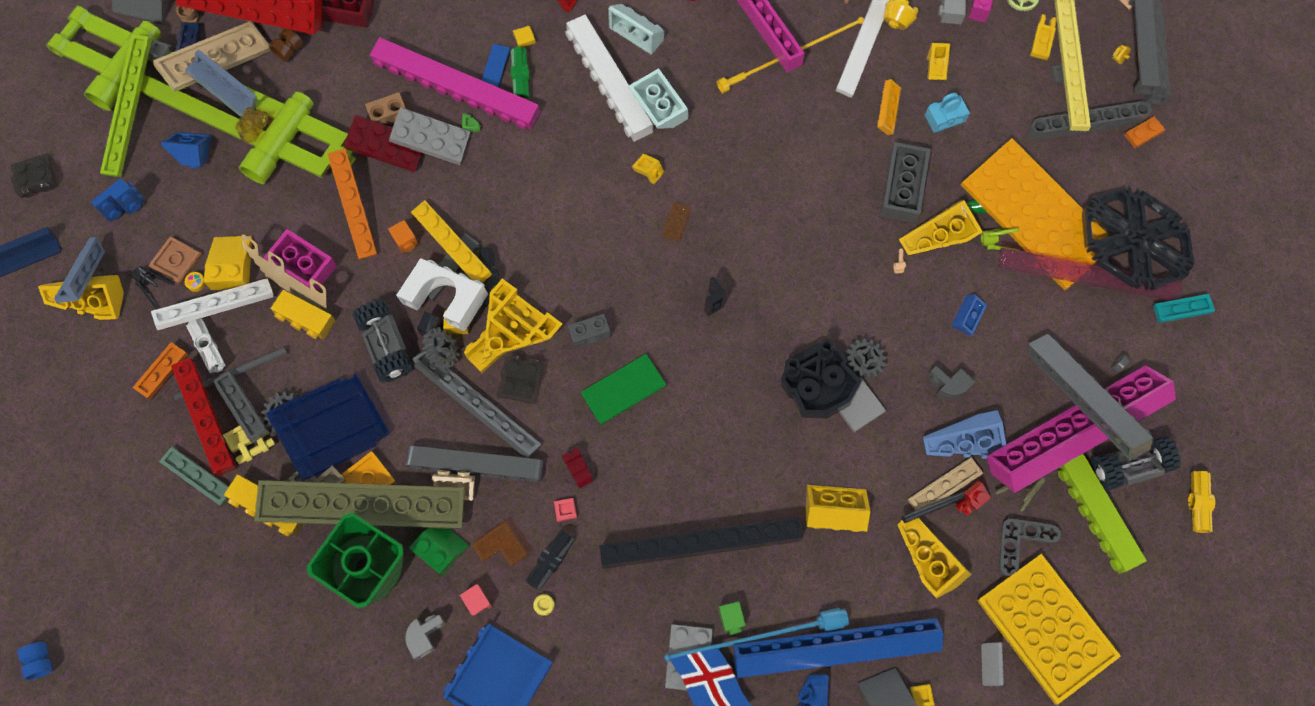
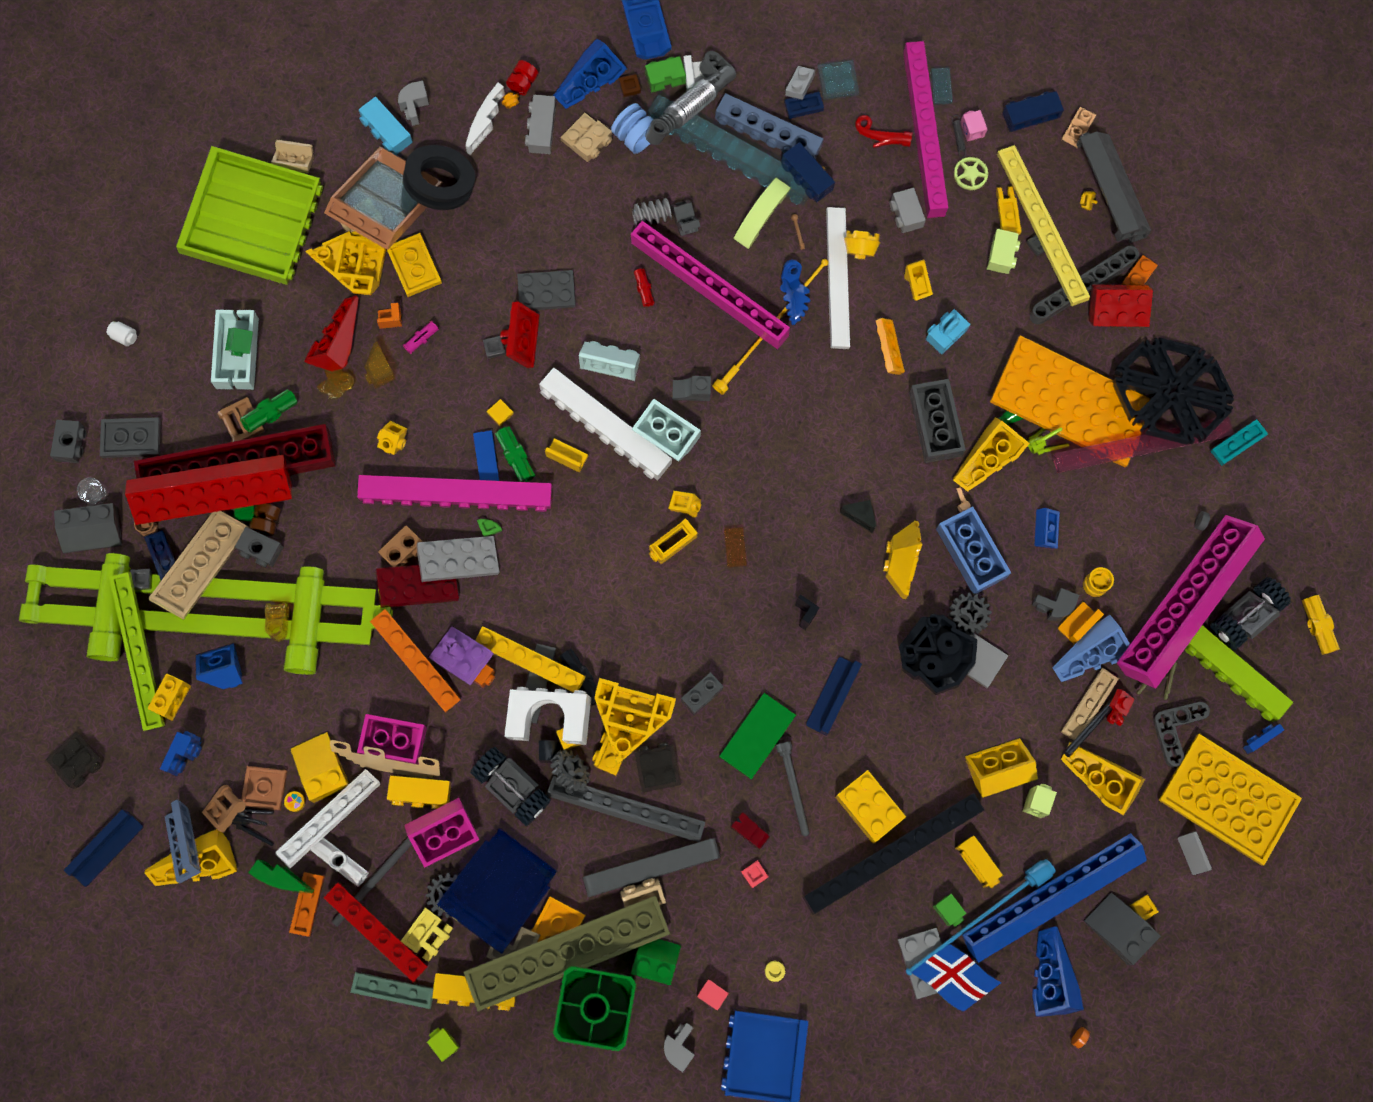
camera: 25 degrees left, 5 degrees up
sand blue fence [186,49,257,118] -> none
dark grey tile [212,370,269,443] -> none
clear orange plate [472,522,528,567] -> none
black piece [525,530,575,591] -> none
dark grey brick [1028,334,1153,461] -> none
none -> yellow bracket [148,674,191,721]
none -> medium nougat plate [202,785,246,833]
none -> green tile [234,505,255,521]
none -> dark grey brick [235,527,283,568]
none -> green slope [248,859,314,893]
none -> yellow brick [377,421,407,455]
none -> dark pink brick [404,798,479,868]
none -> lime brick [427,1028,460,1062]
none -> medium lavender plate [428,627,494,685]
none -> yellow panel [545,438,588,473]
none -> yellow window [649,518,698,564]
none -> dark grey arch [672,376,711,401]
none -> dark grey piece [776,741,809,837]
none -> blue plant [780,260,810,325]
none -> dark blue panel [806,657,862,736]
none -> yellow brick [835,770,906,844]
none -> pearl dark grey slope [840,500,877,533]
none -> yellow wedge [883,521,922,599]
none -> medium blue brick [936,506,1011,595]
none -> yellow window [955,835,1003,888]
none -> yellowish green brick [987,229,1020,274]
none -> yellowish green brick [1022,784,1057,818]
none -> light orange panel [1058,602,1104,644]
none -> yellow wheel [1083,567,1114,597]
none -> red brick [1089,285,1153,327]
none -> blue plate [1243,724,1284,754]

